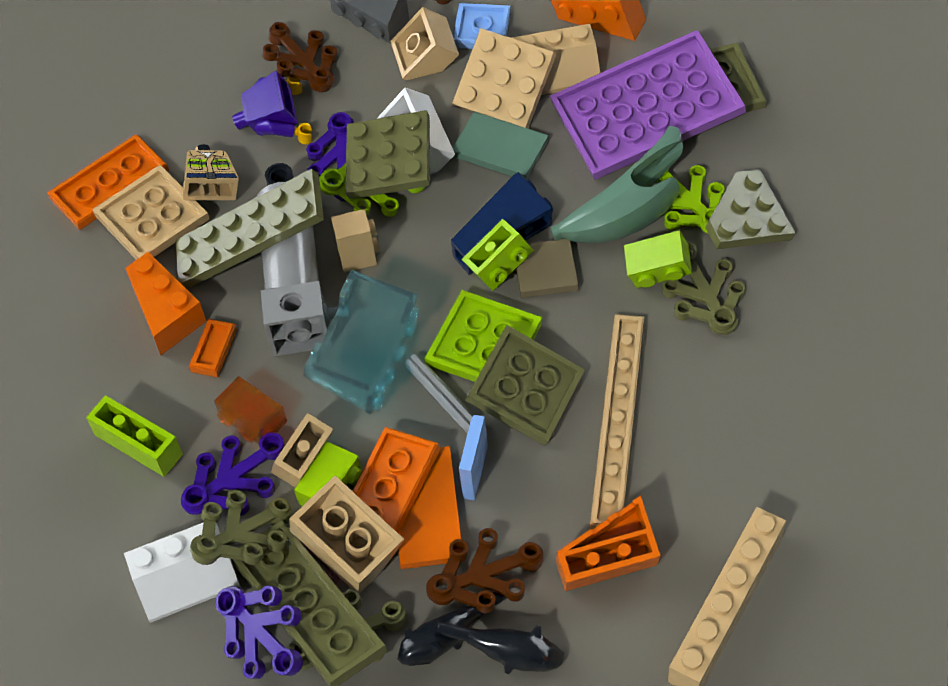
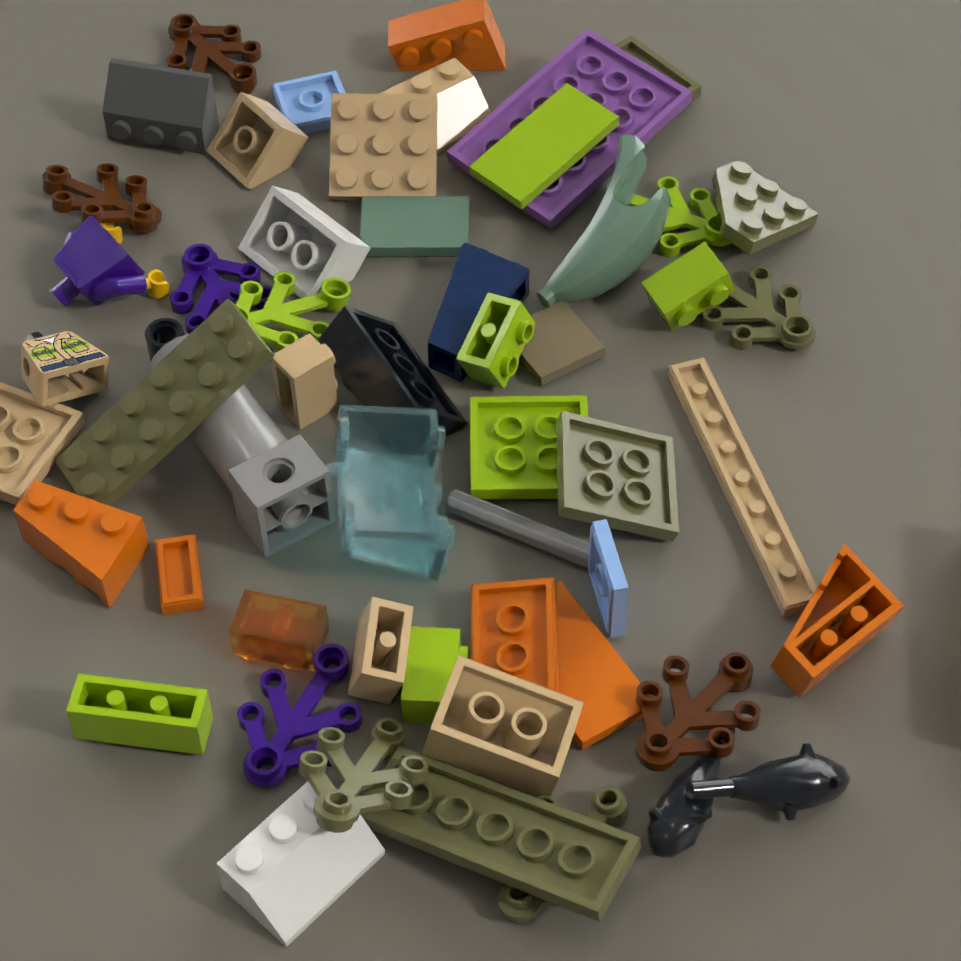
camera: 30 degrees left, 5 degrees down
dark purple plant [215,585,303,679] -> none
olive plate [346,110,430,199] -> none
none -> black slope [318,306,468,450]
none -> lime tile [469,83,619,210]

